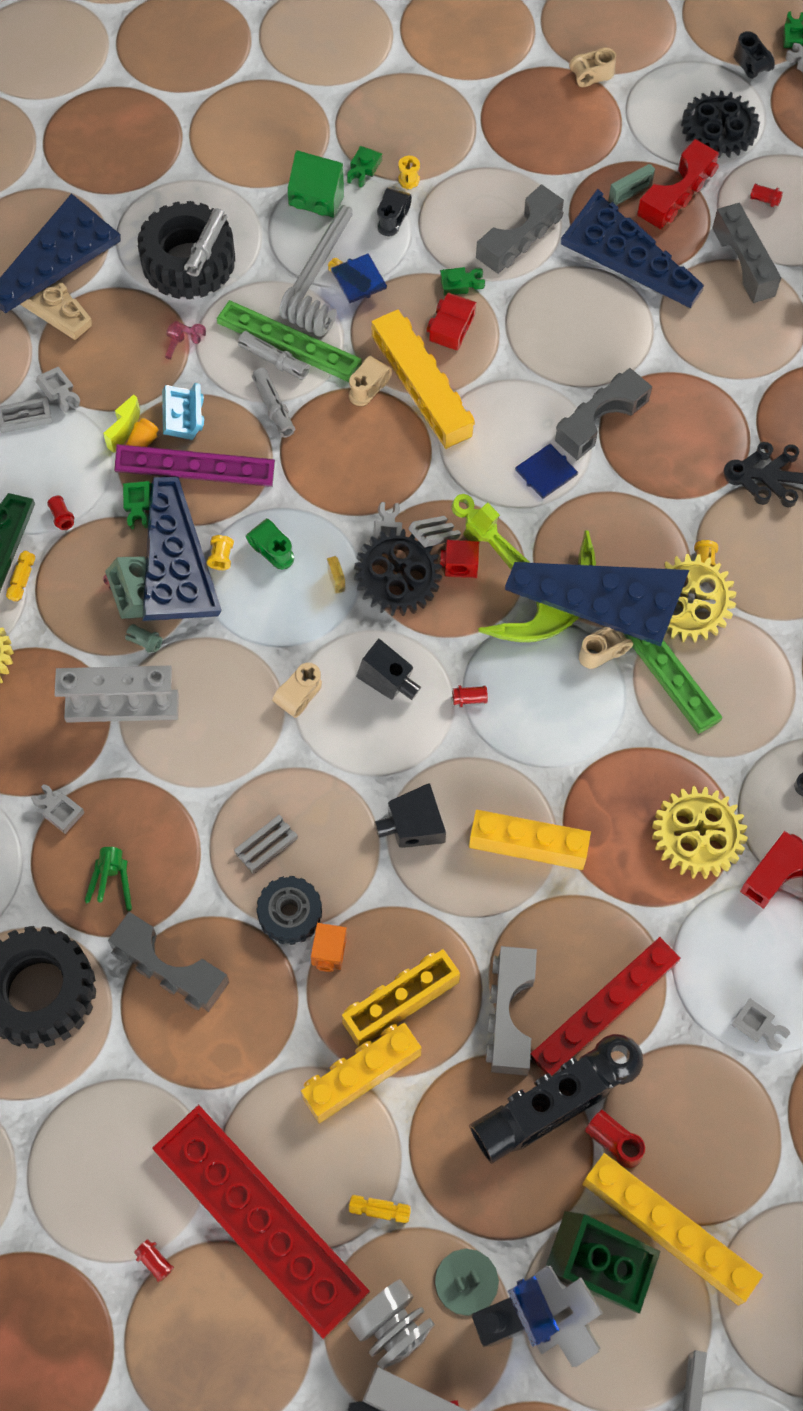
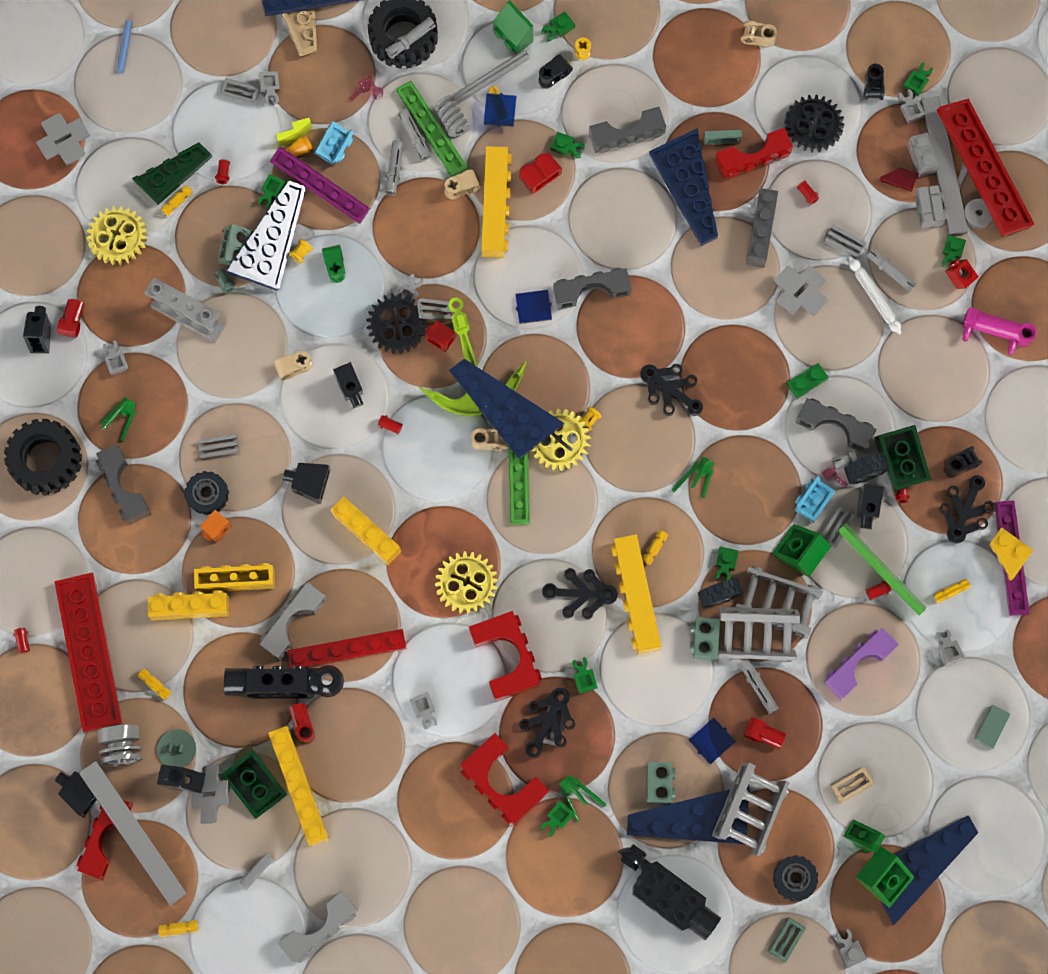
camera: 30 degrees right, 10 degrees up
clear yellow tile [327,556,345,594] -> none
clear blue piece [508,1276,559,1347] -> none

